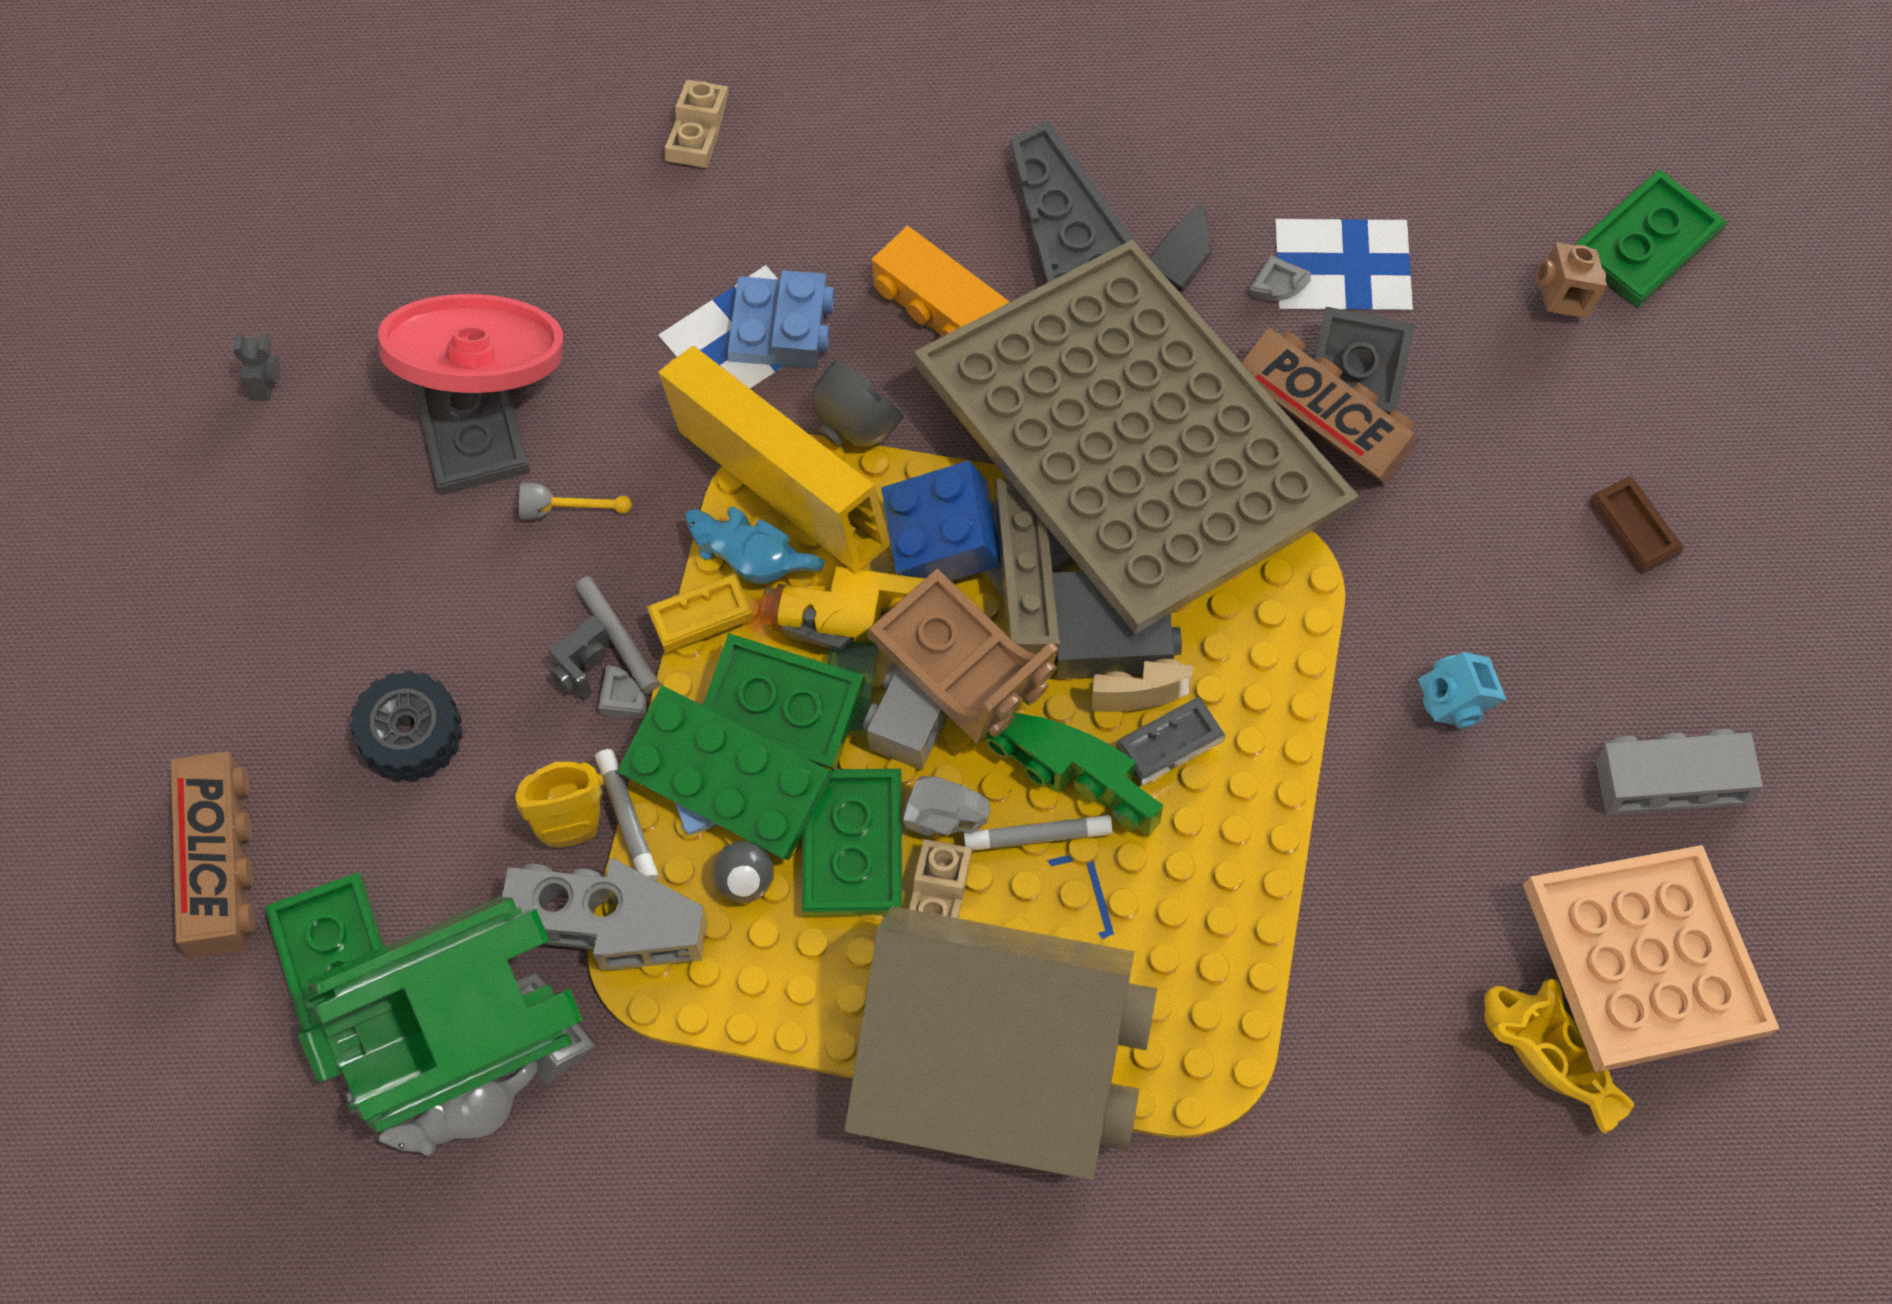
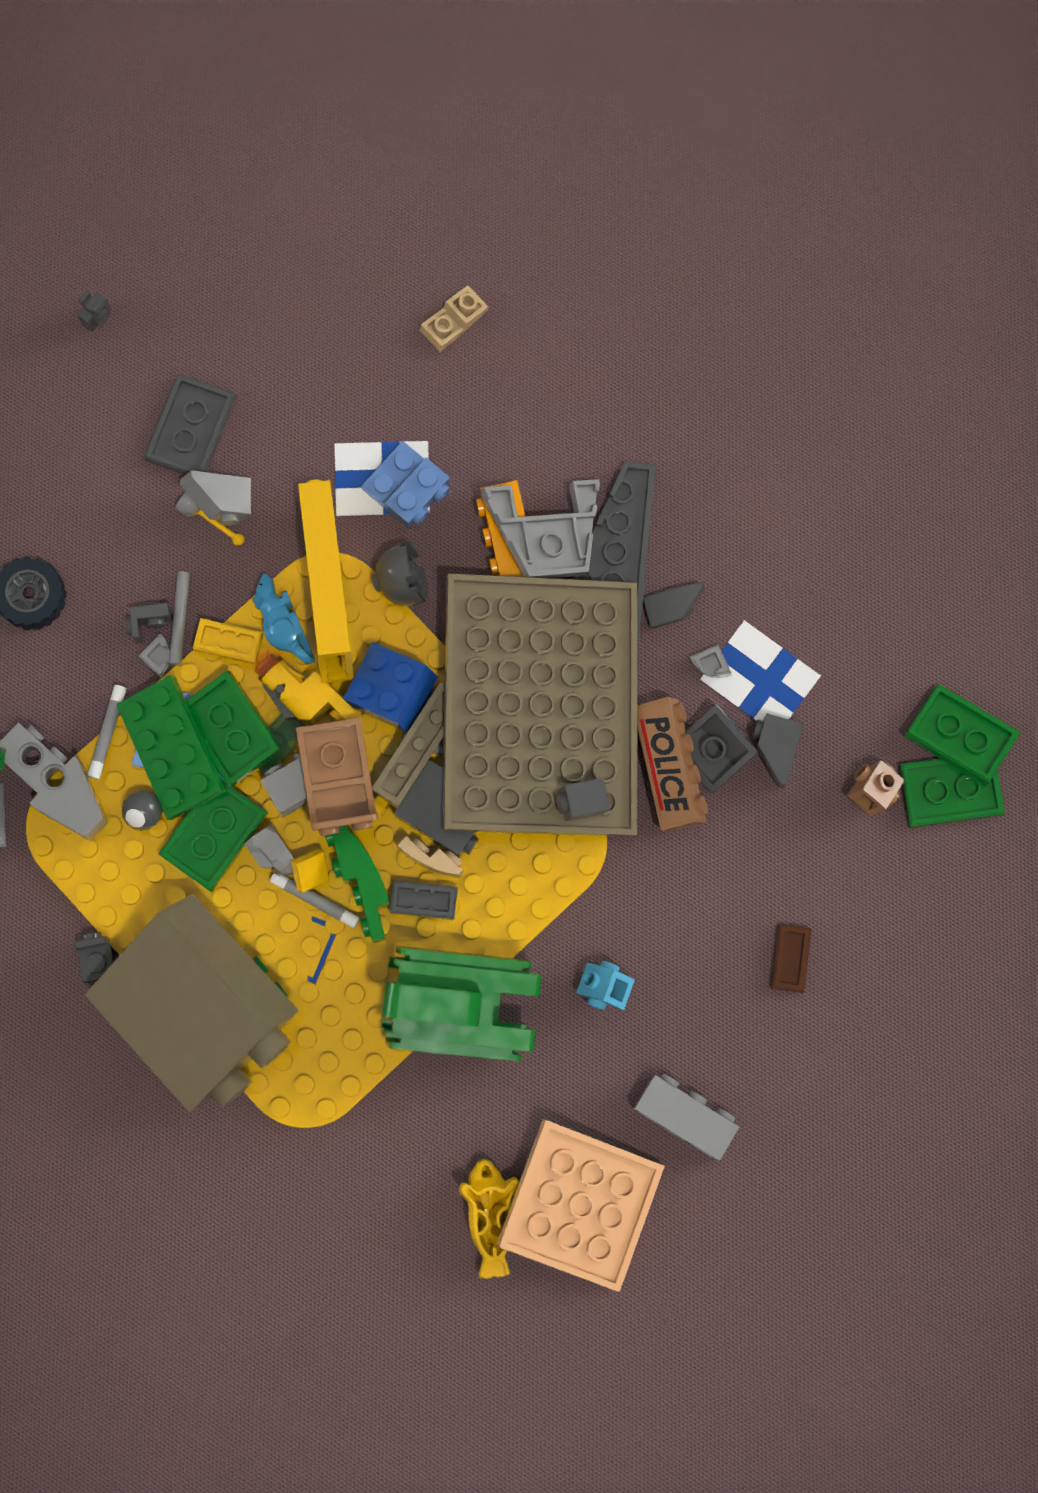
camera: 30 degrees right, 15 degrees up
coral dish [378,294,563,393] -> none
yellow helmet [515,762,604,848] -> none
tan slope [909,839,972,918] -> none
none -> dark grey bracket [74,932,114,983]
none -> light grey slope [180,470,251,526]
none -> yellow tile [291,849,329,893]
none -> green piece [381,946,542,1061]
none -> light grey wing [481,479,600,578]
none -> dark grey brick [557,778,610,821]
none -> dark grey slope [752,713,804,788]
none -> green tile [904,684,1021,786]

